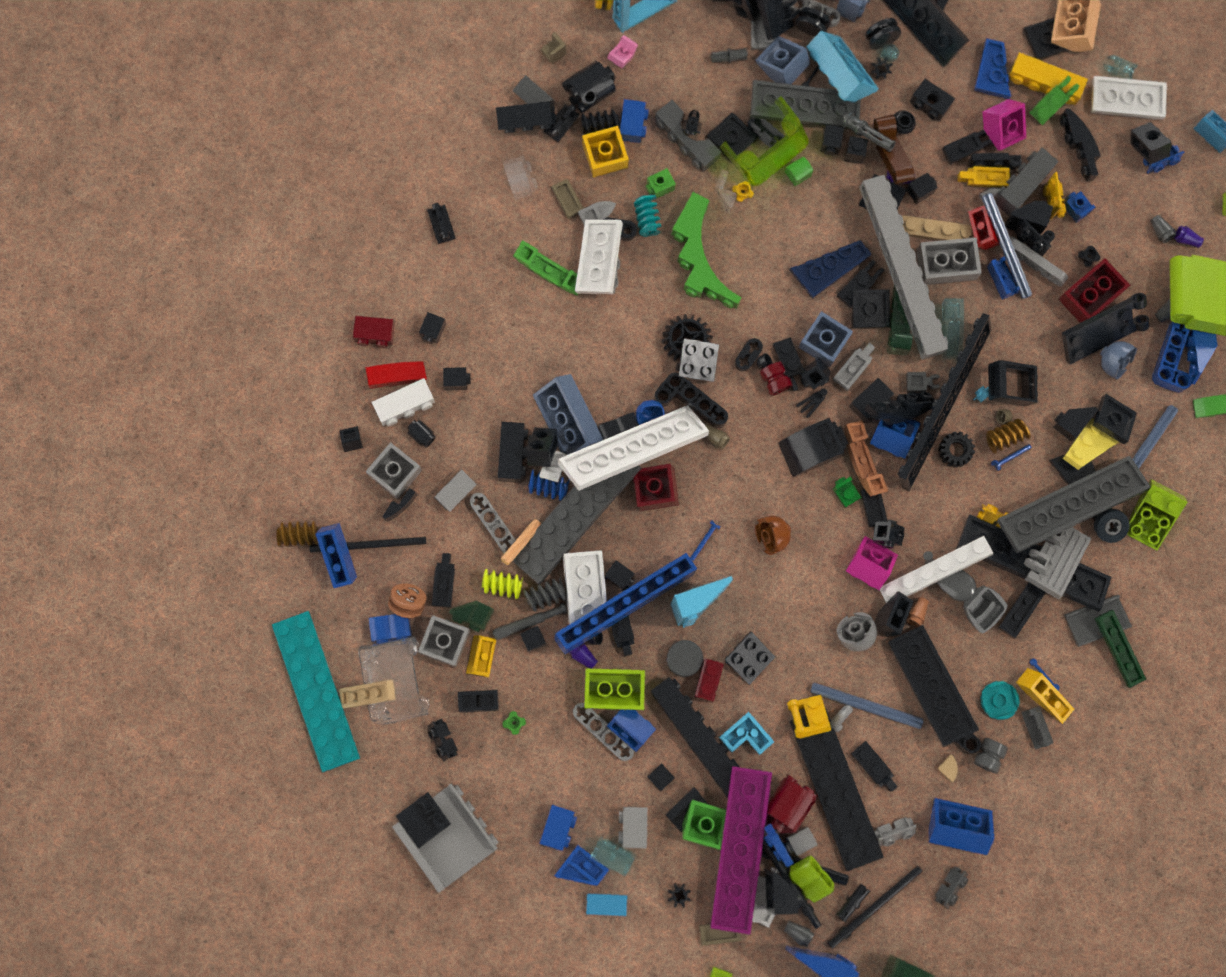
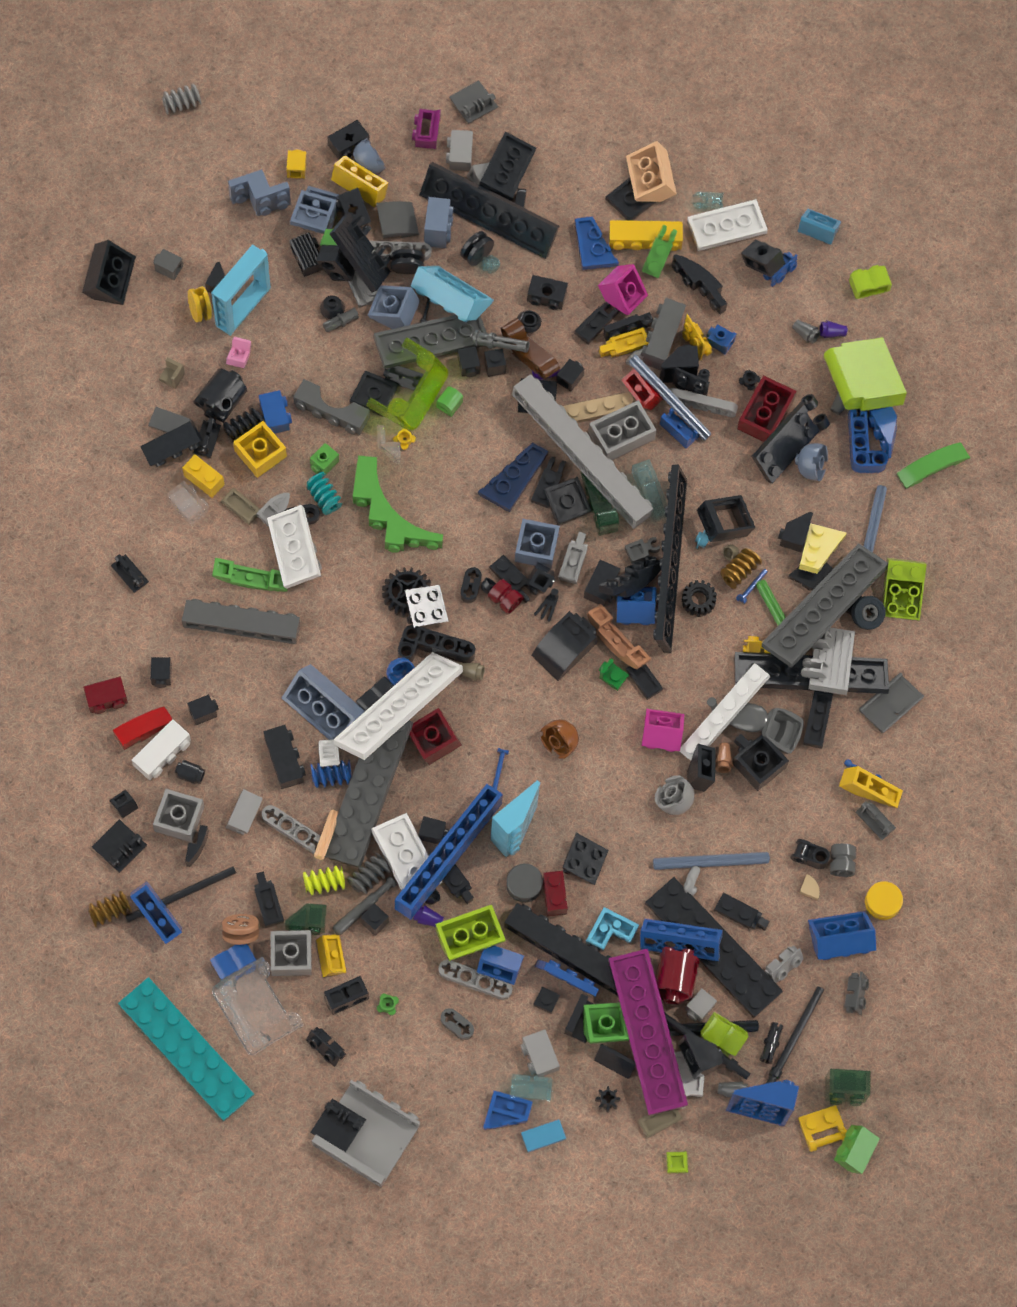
camera: 20 degrees left, 10 degrees down
tan plate [339,680,395,708] -> none
black brick [524,427,558,467] -> none
blue brick [540,805,577,851] -> none
black hinge [682,110,702,135] -> none
blue wing [764,824,793,867] -> none
yellow plate [787,695,831,738] -> none
black gear [870,57,893,79] -> none
black brick [873,520,905,549] -> none
black plate [888,625,979,748] -> none
teal tile [980,681,1020,720] -> none
black plate [1093,394,1137,444] -> none
dark green tile [1094,610,1146,688] -> none
none -> black hinge [92,819,147,873]
none -> yellow brick [182,455,225,498]
none -> dark grey brick [182,599,300,644]
none -> black cone [320,295,345,319]
none -> dark grey beam [441,1008,474,1040]
none -> blue wing [535,960,599,996]
none -> black slope [594,1044,636,1079]
none -> blue fence [640,919,723,961]
none -> black hinge [732,734,789,792]
none -> bright green axle [756,580,786,626]
none -> yellow head [865,881,903,920]

